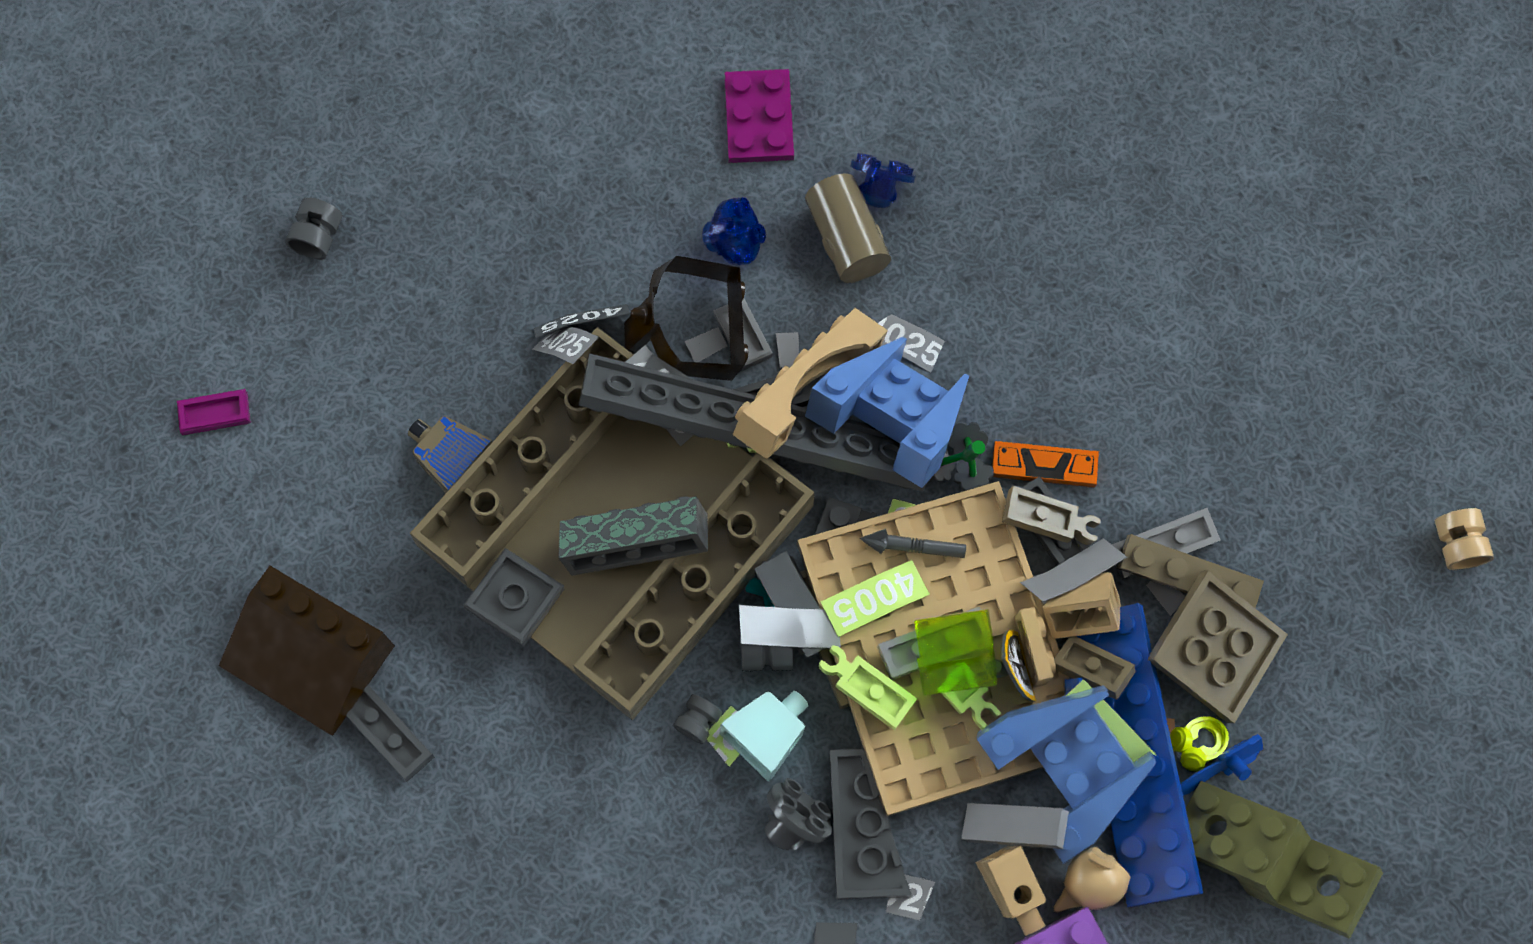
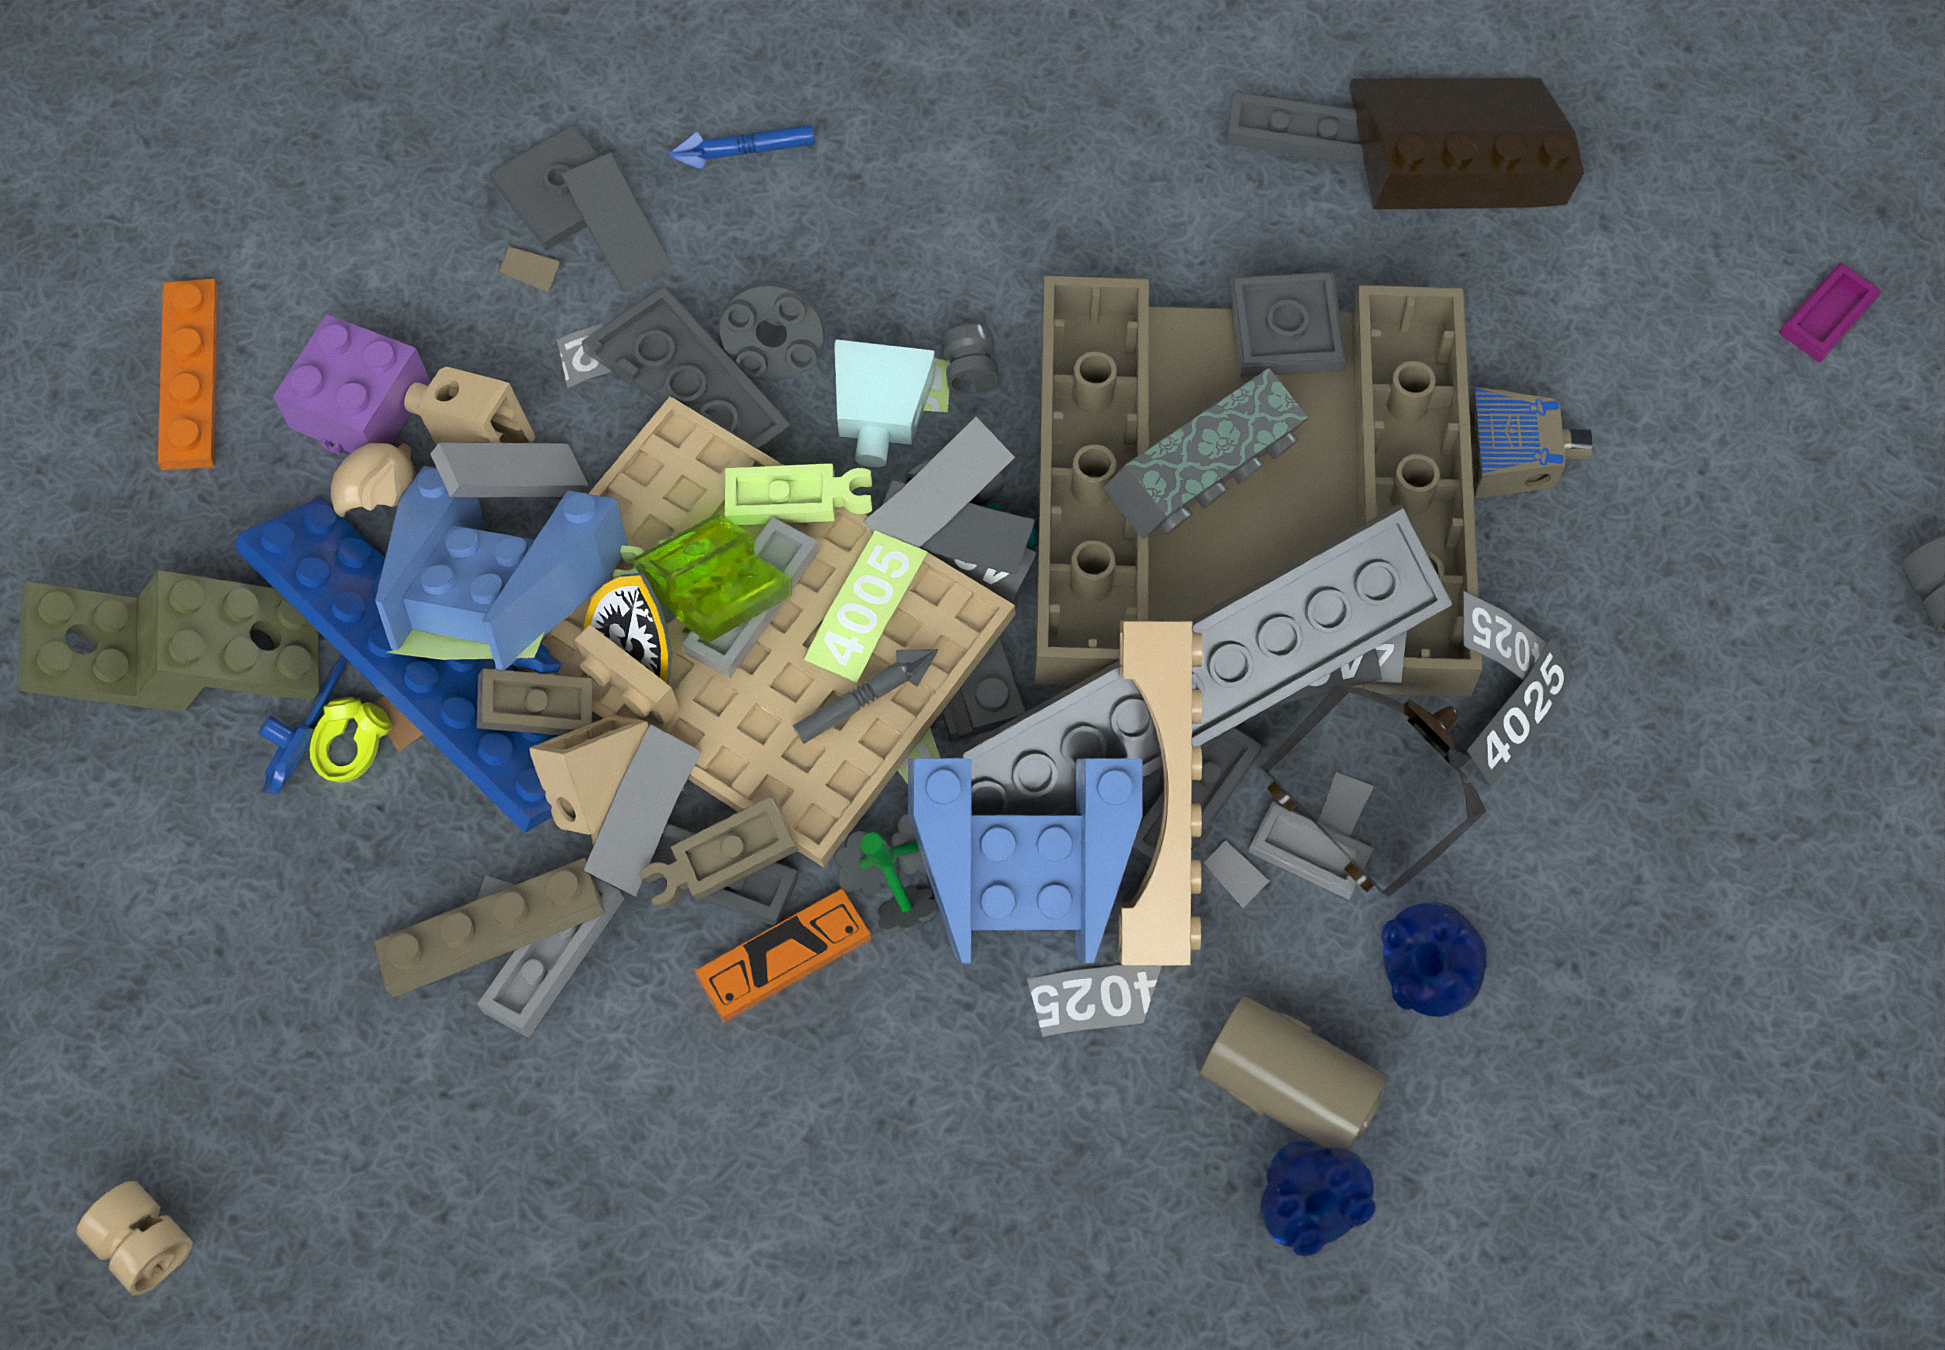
camera: 140 degrees right, 5 degrees down
magenta plate [725,69,794,163] -> none
dark tan plate [1147,571,1288,723] -> none

